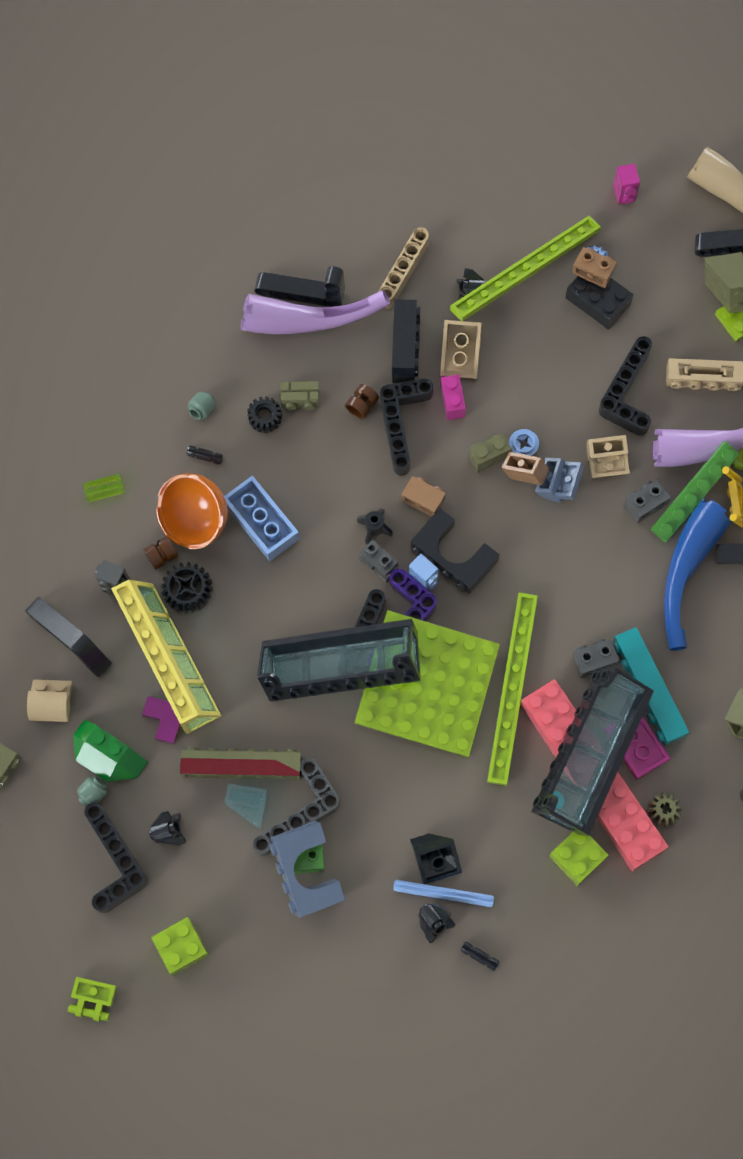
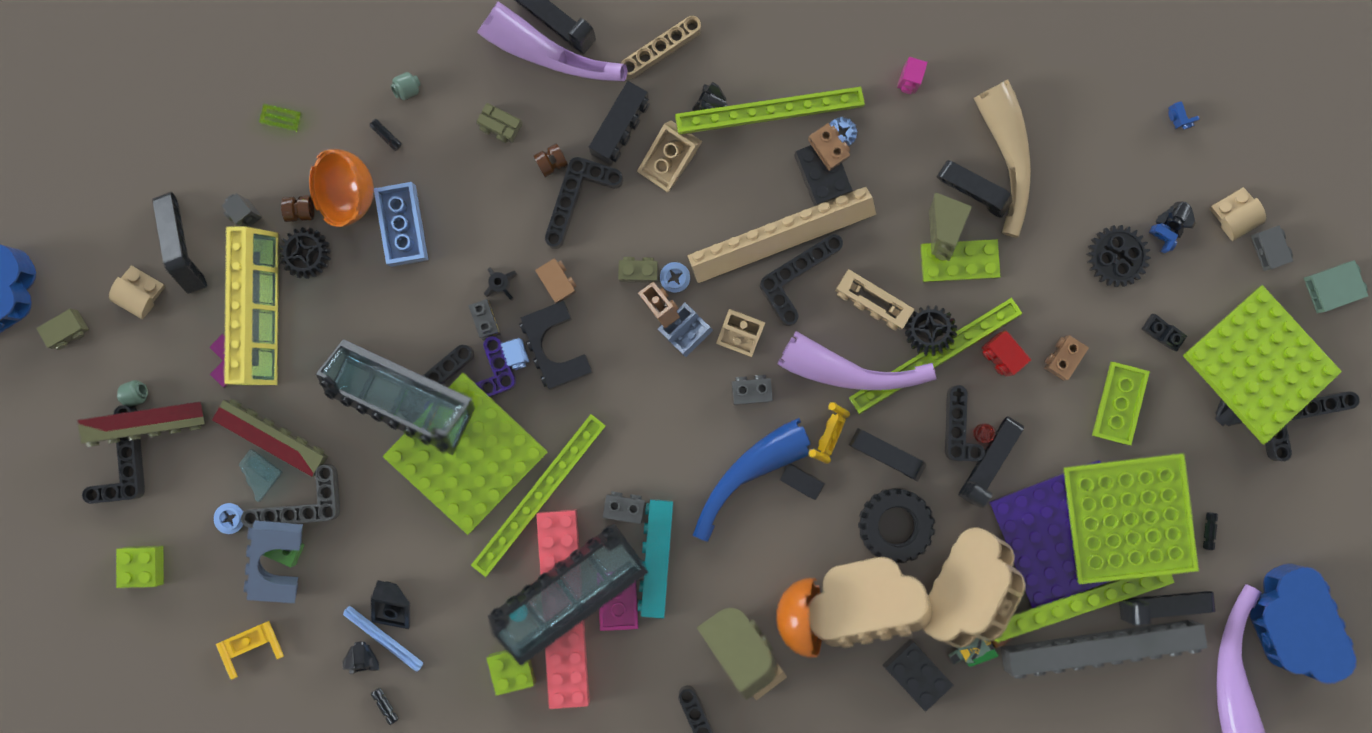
camera: 25 degrees right, 15 degrees up
lime plate [68,977,117,1022] -> none
green wedge [73,719,148,783] -> none
black brick [149,811,186,845] -> none
black tyre [247,396,282,433] -> none
dark pink brick [440,374,466,420] -> none
olive gear [647,792,682,827] -> none
bright green plate [650,441,739,542] -> none
none -> brick [77,401,205,447]
none -> light blue gear [213,503,244,534]
none -> yellow plate [216,621,284,680]
none -> tan brick [687,187,876,283]

